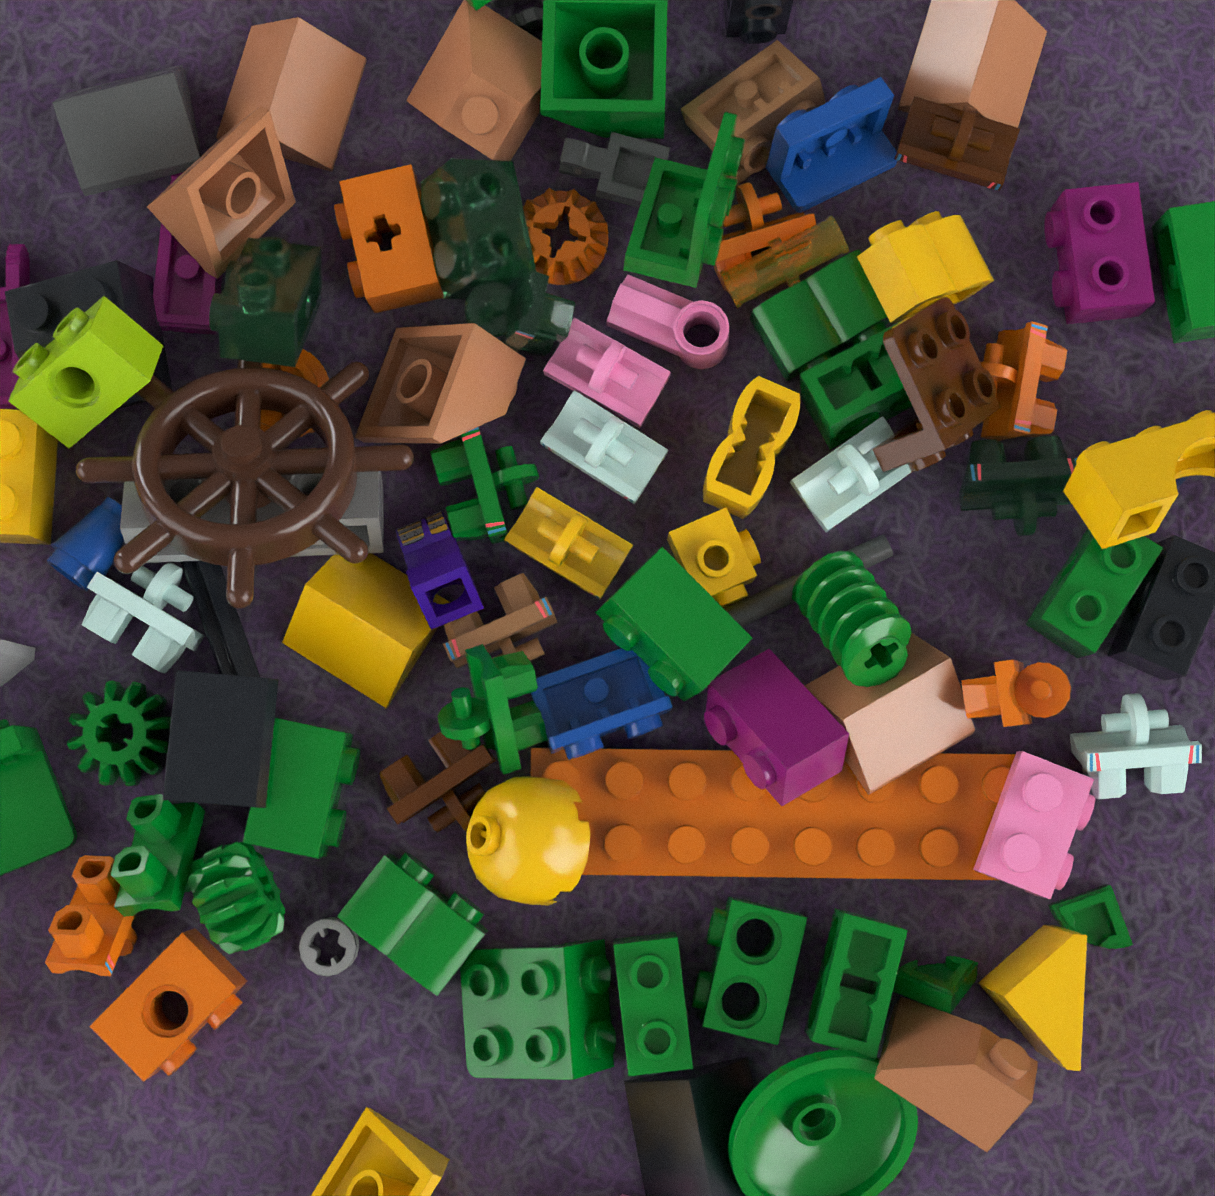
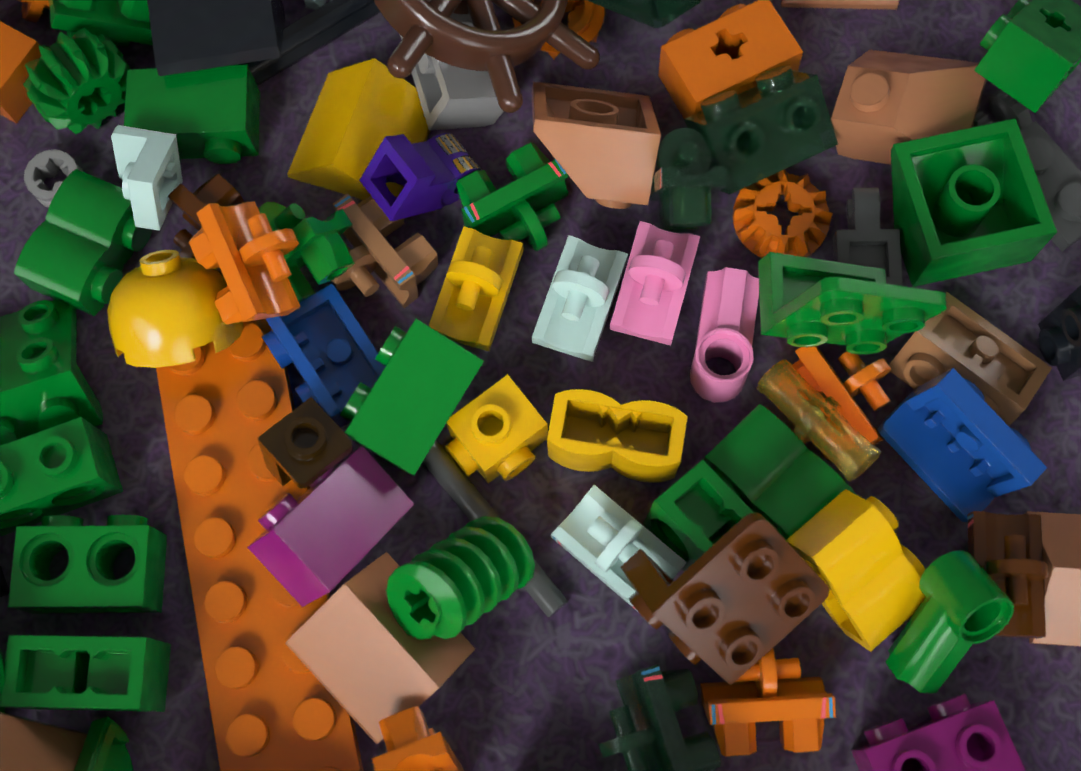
camera: 80 degrees right, 10 degrees down
none -> light aqua bracket [111,125,183,231]
none -> orange hips [189,201,301,324]
none -> dark brown bracket [257,397,353,488]
none -> green piece [885,550,1014,693]

